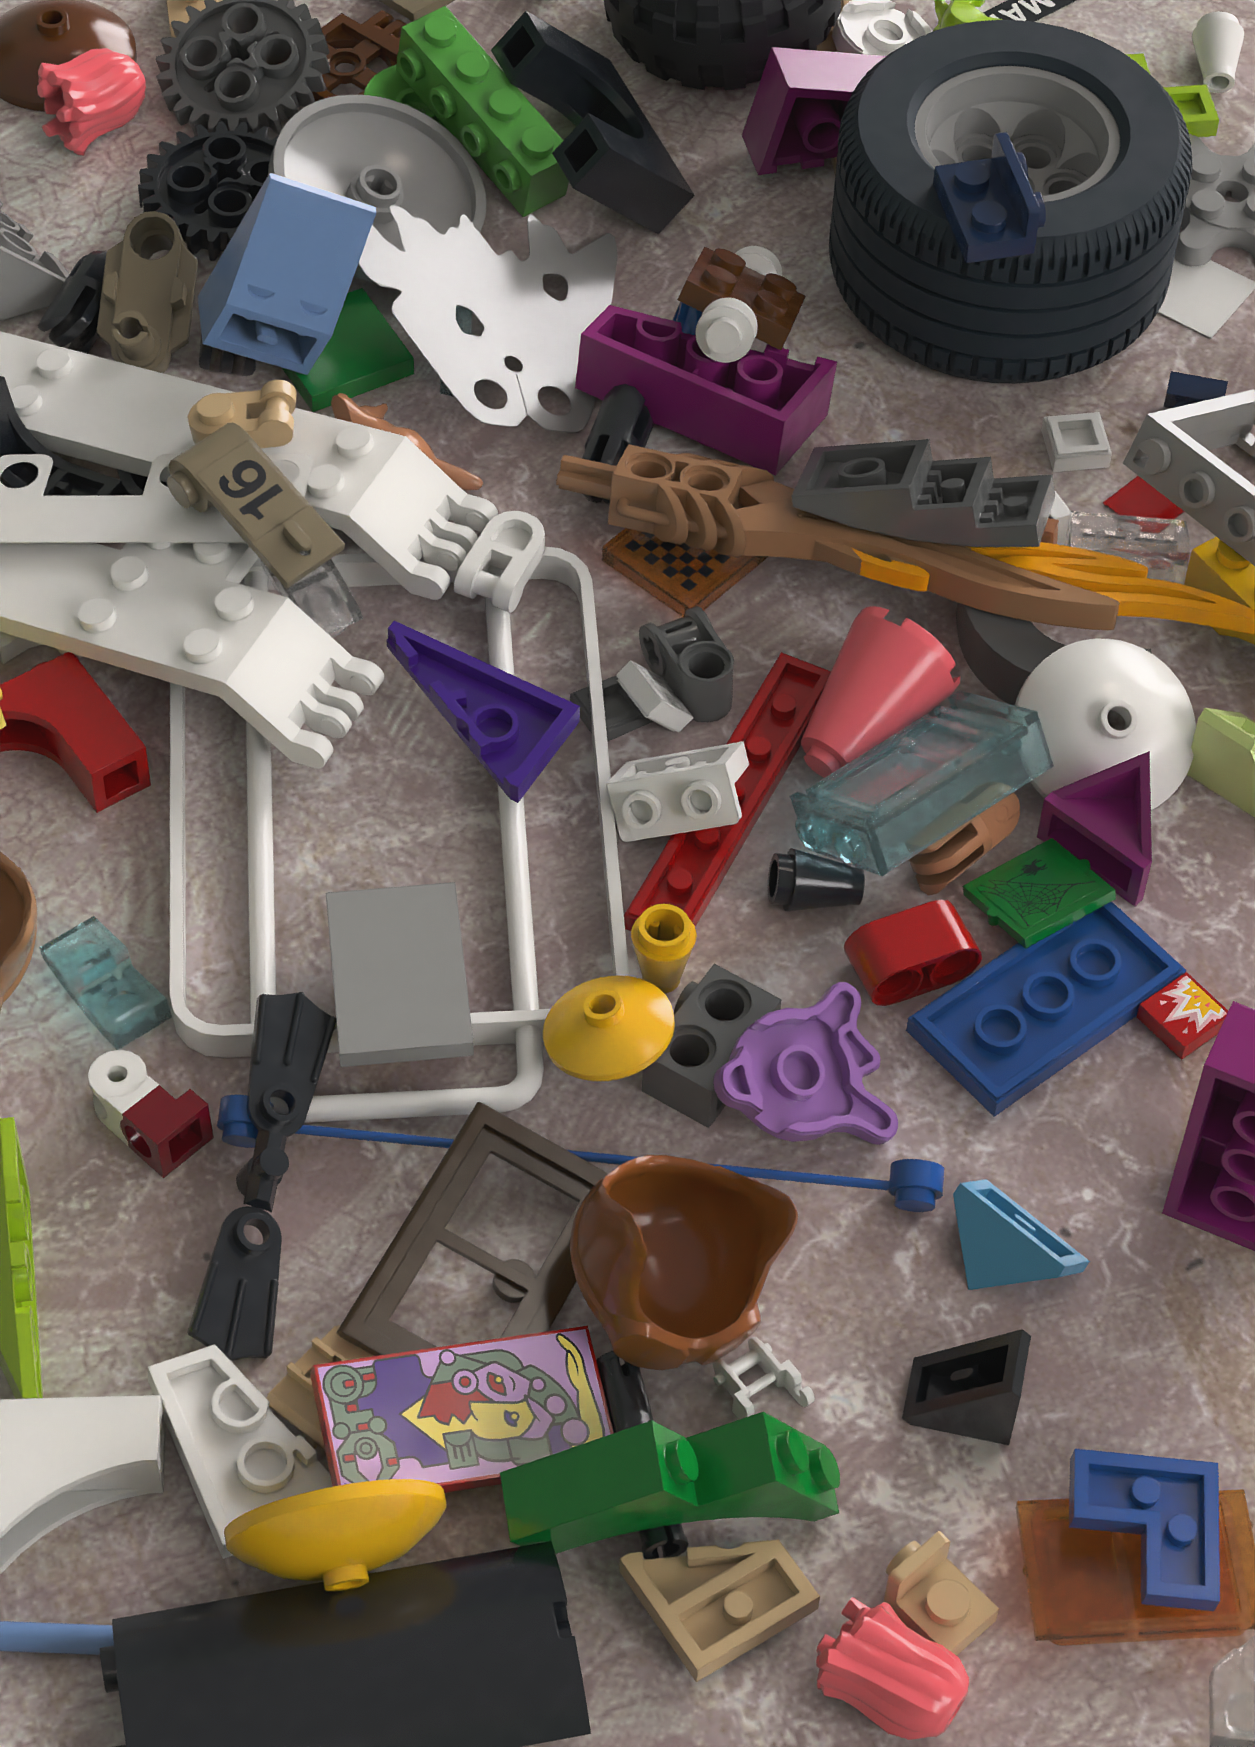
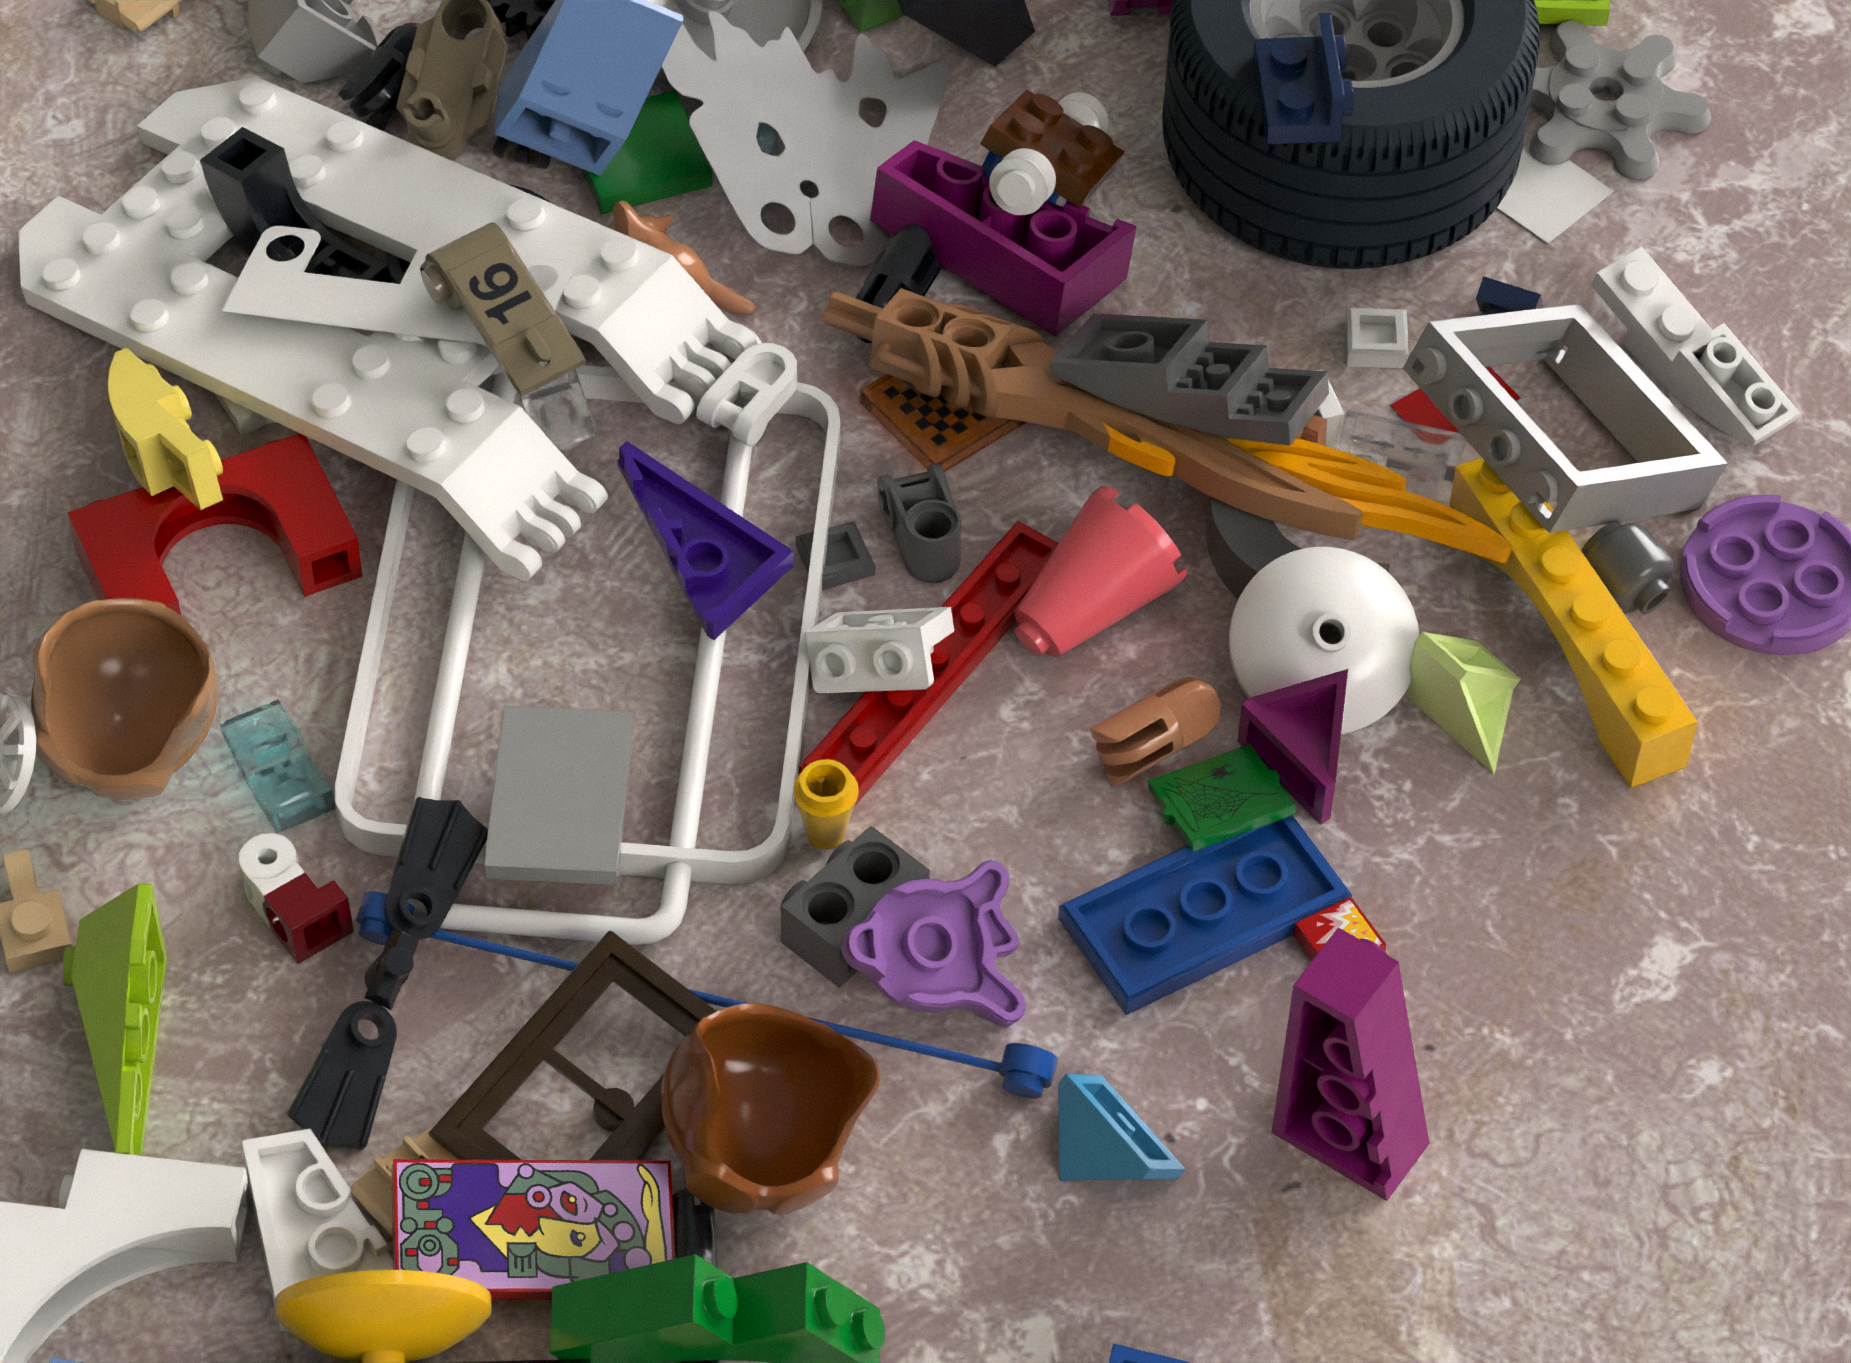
camera: 10 degrees right, 0 degrees up
tan plate [187,379,296,448] -> none
yellow dish [543,975,675,1081] -> none
white tile [616,660,694,732] -> none
white piece [713,1337,815,1419] -> none
black cone [767,848,865,912] -> none
clear light blue door [790,690,1054,876] -> none
red beam [844,899,982,1006] -> none
black slope [902,1329,1031,1446] -> none

